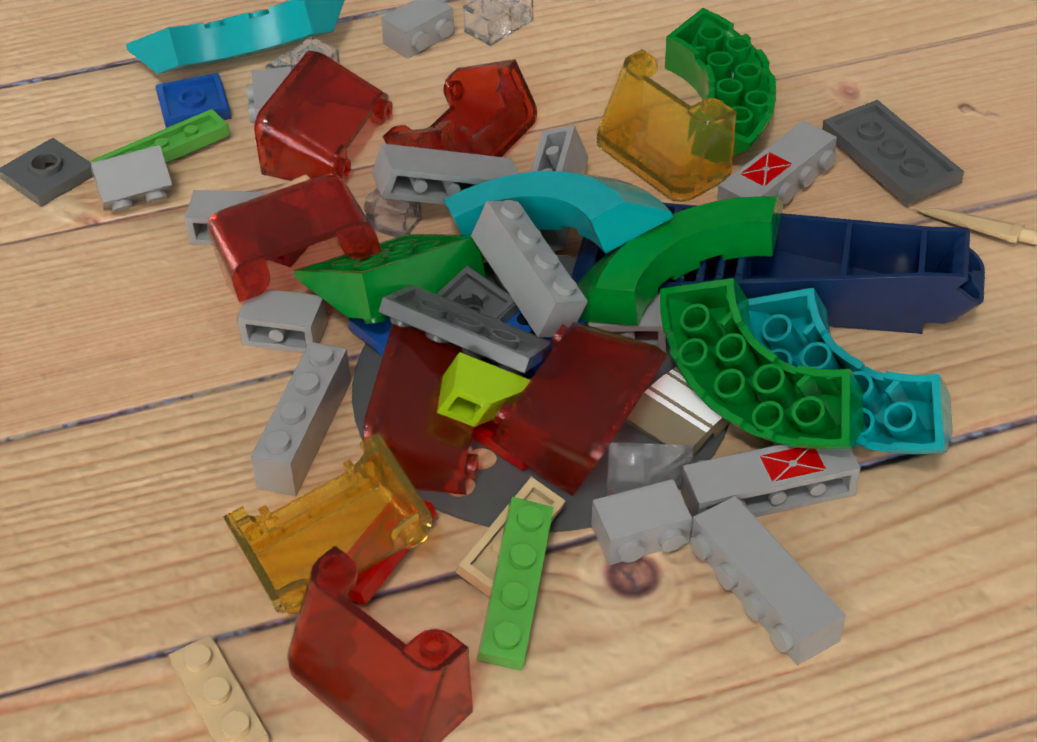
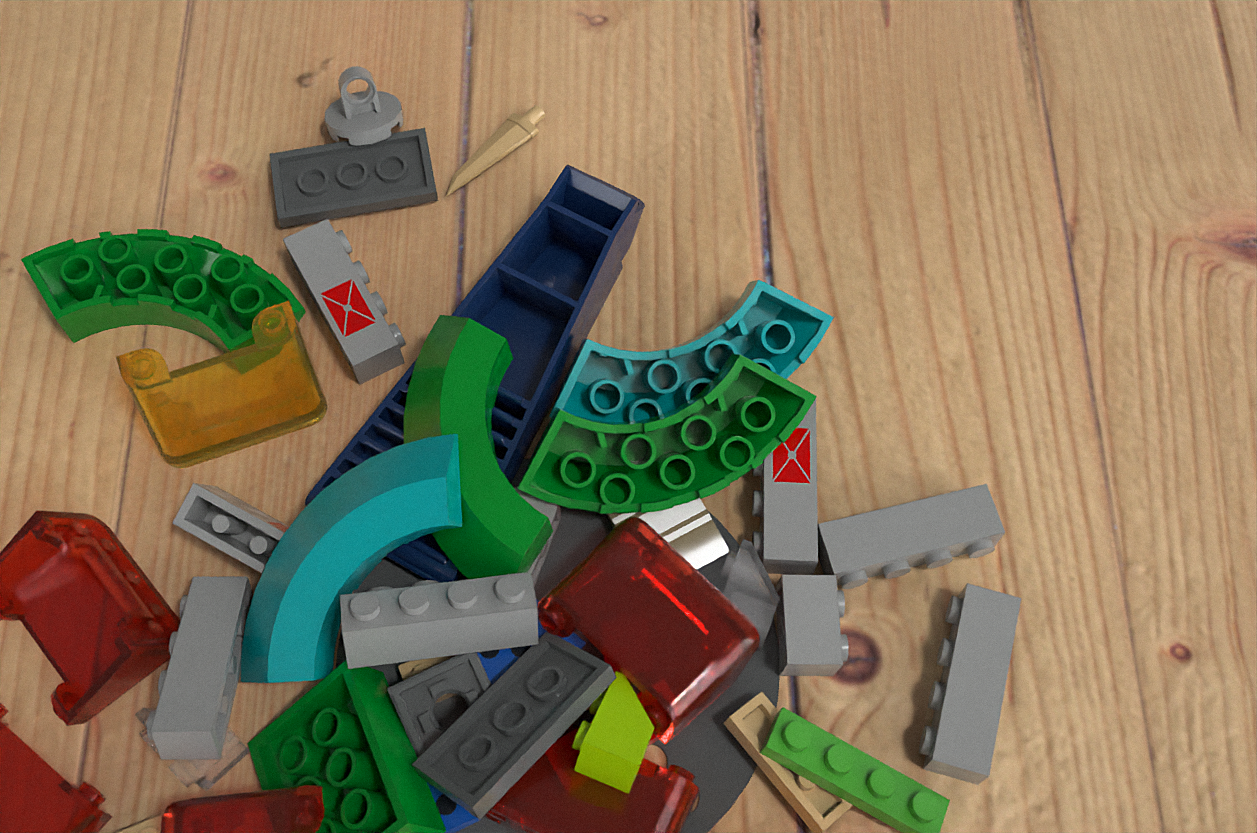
camera: 75 degrees left, 20 degrees up
none -> light grey tile [325,66,404,146]
none -> light grey brick [919,583,1021,785]

